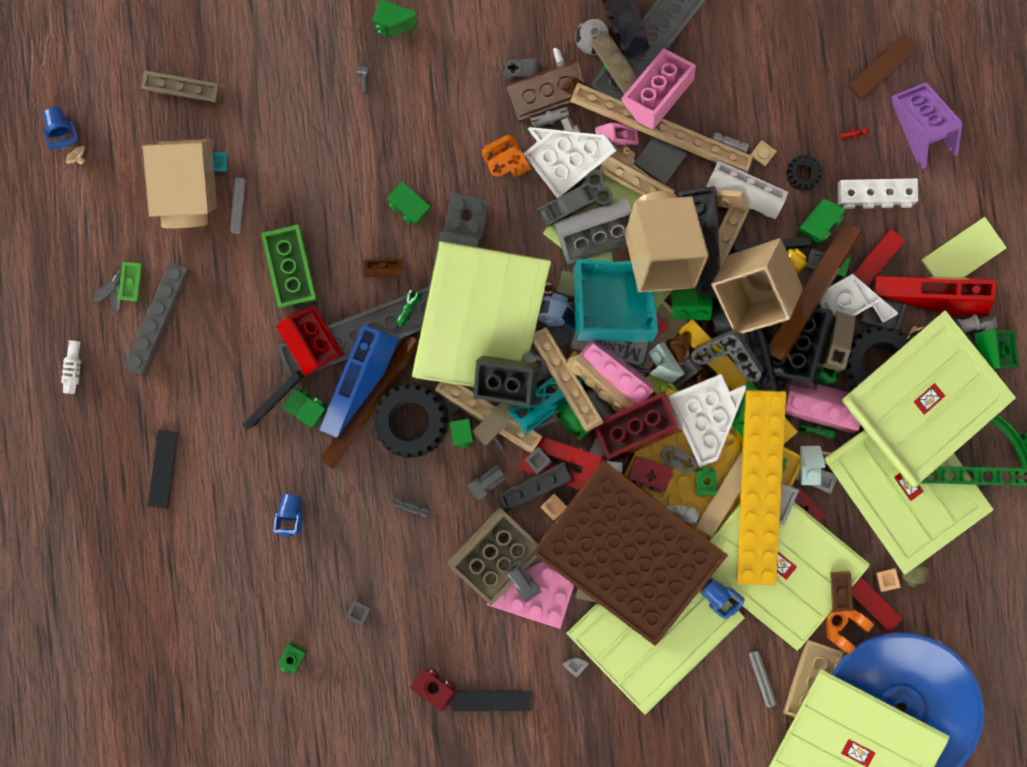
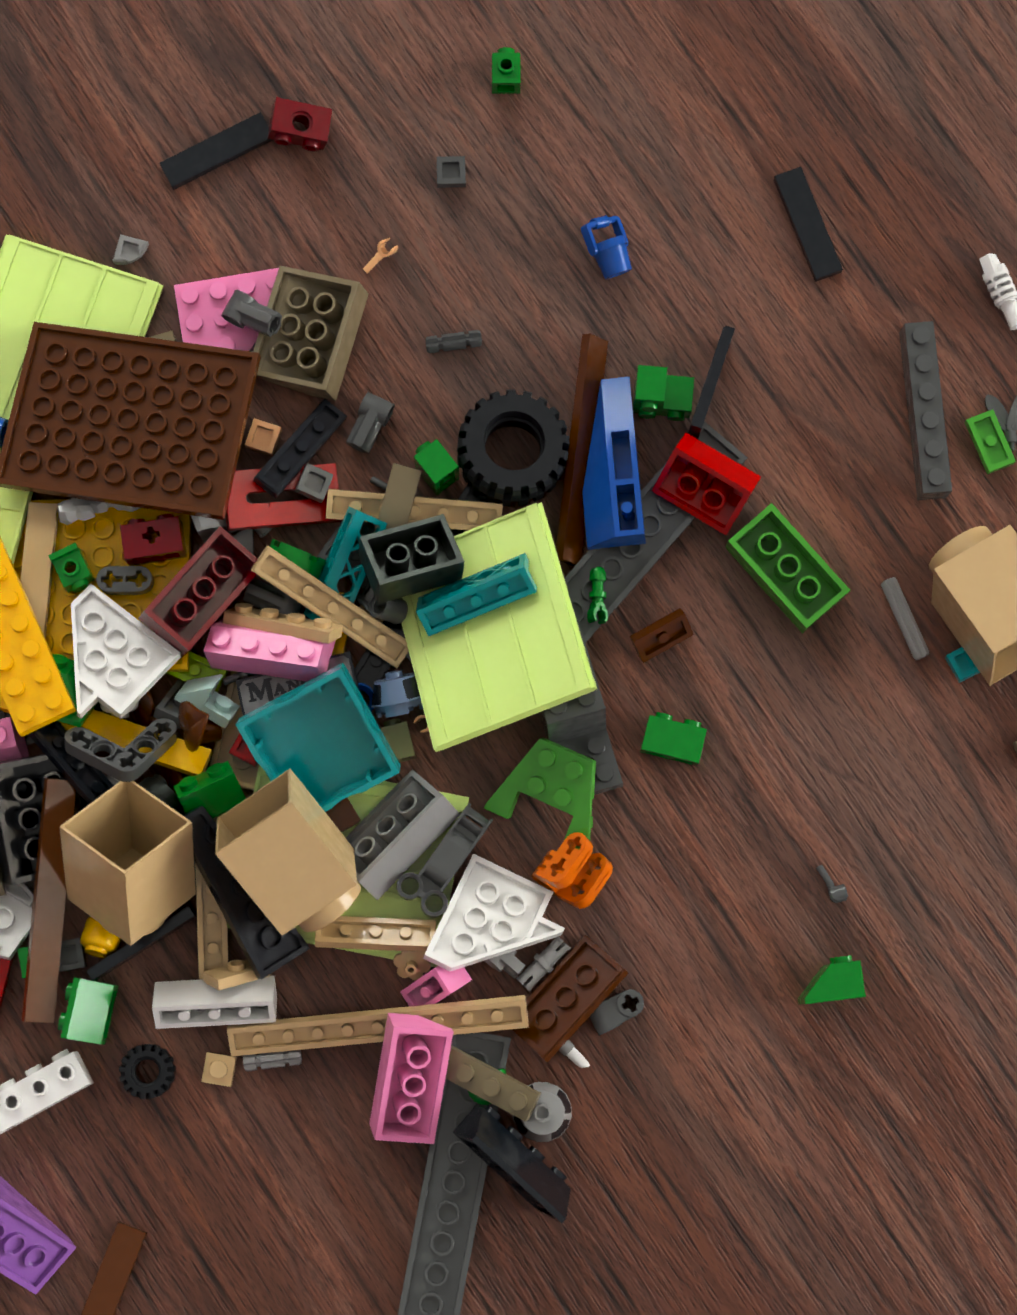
camera: 145 degrees right, 5 degrees down
dark grey tile [634,137,687,185] -> none
red hand [839,127,869,139] -> none
none -> light nougat hand [363,238,398,273]
none -> teal fence [416,553,537,636]
none -> bright green wing [484,737,596,849]

